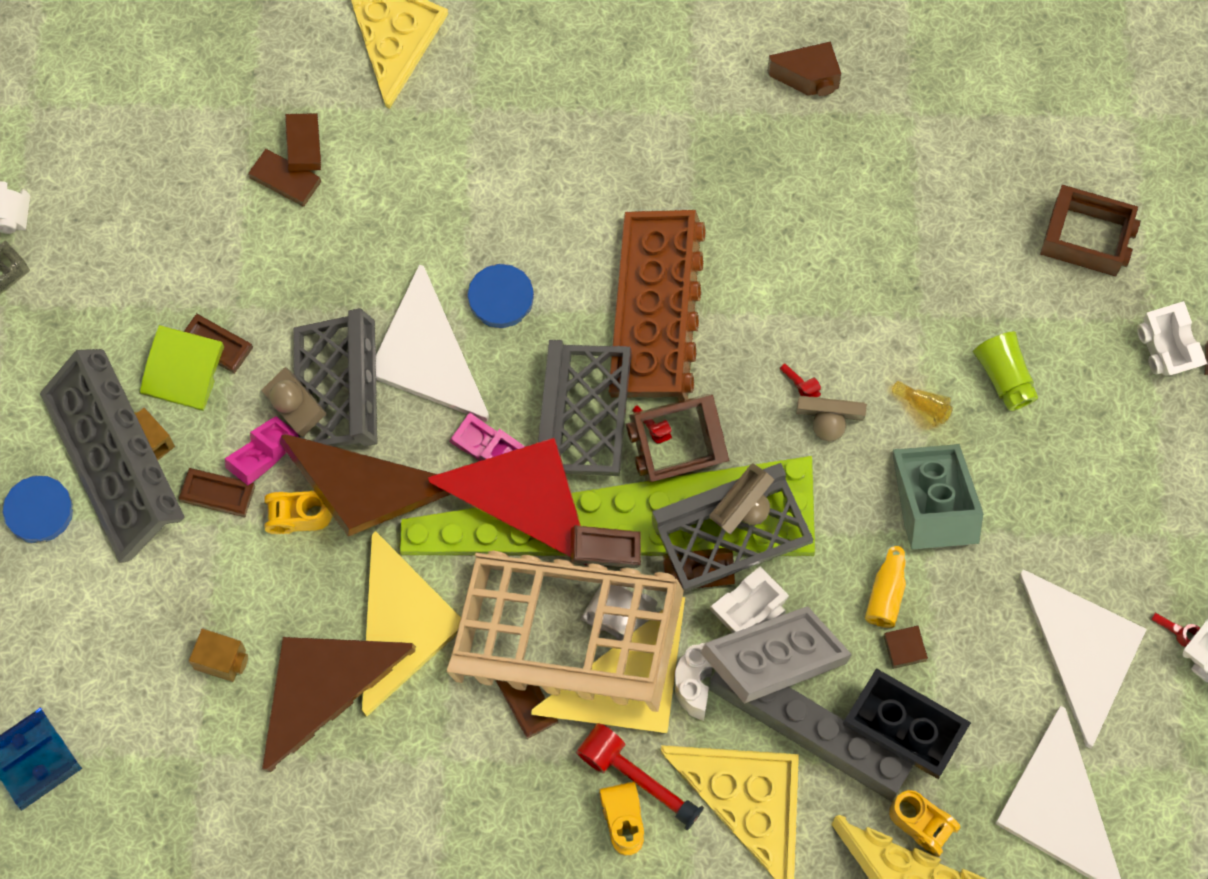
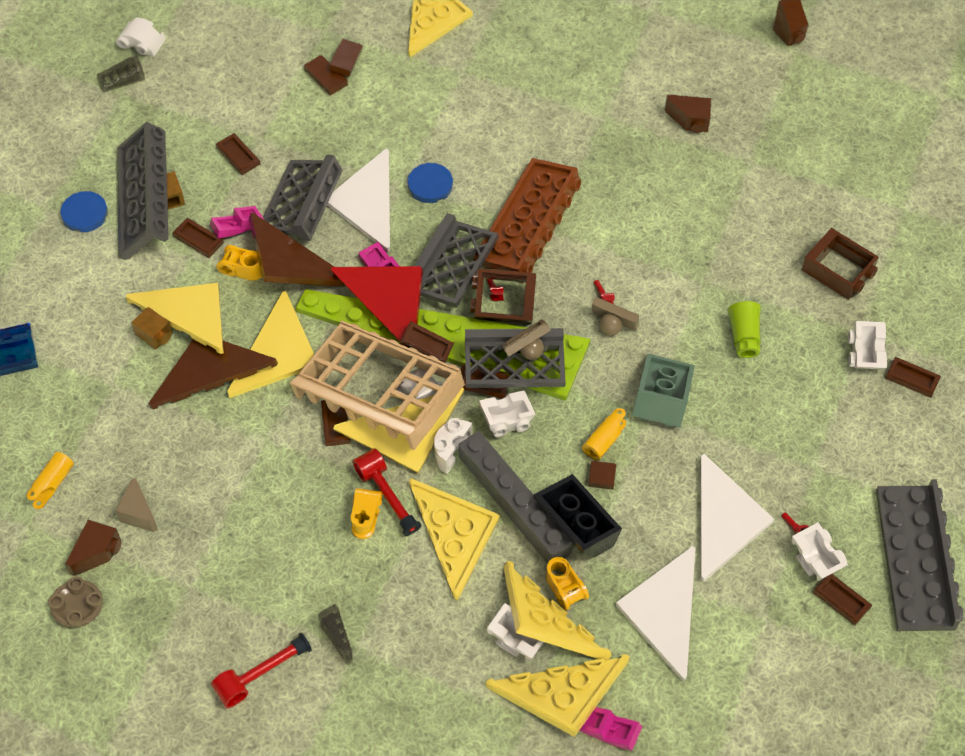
camera: 20 degrees right, 10 degrees down
lime slope [140,325,224,411] -> none
dark tan tile [262,367,327,437] -> none
light grey plate [701,606,852,704] -> none
clear yellow cone [892,381,953,427] -> none
none -> light yellow tile [126,283,224,354]

